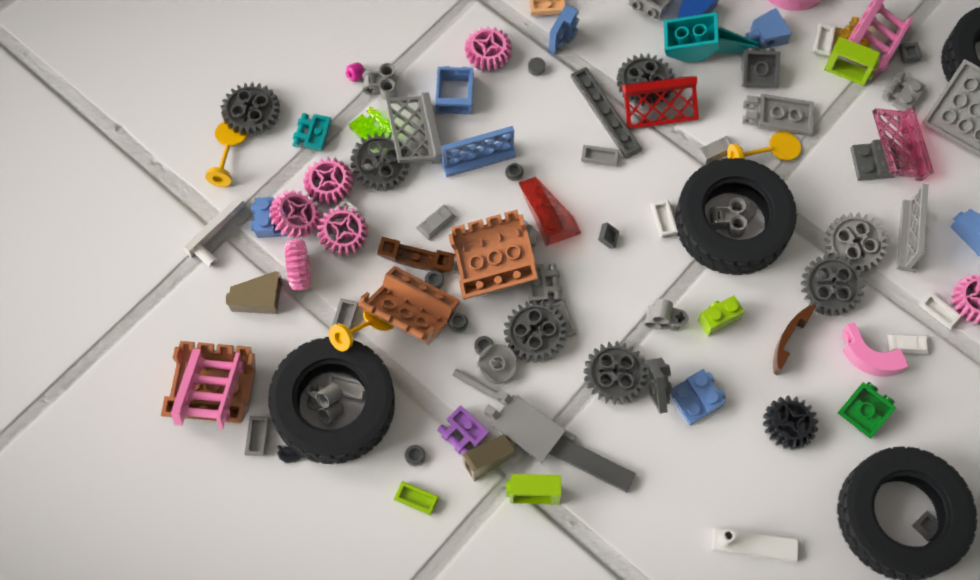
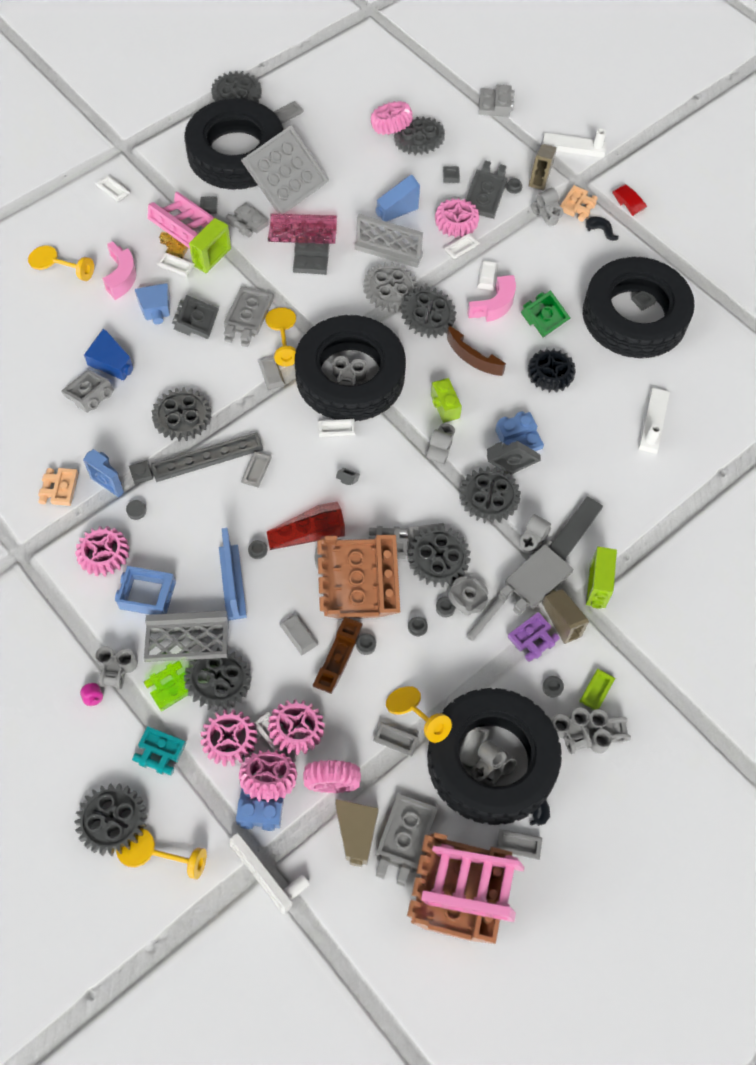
camera: 85 degrees left, 5 degrees down
nougat slope [358,266,460,345] -> none
red fence [622,76,699,129] -> none
teal slope [664,12,760,63] -> none
none -> dark grey plate [129,461,153,485]
none -> light grey tile [376,793,438,887]
none -> light grey piece [520,514,551,555]
none -> light grey piece [552,707,592,754]
none -> light grey piece [587,709,631,754]

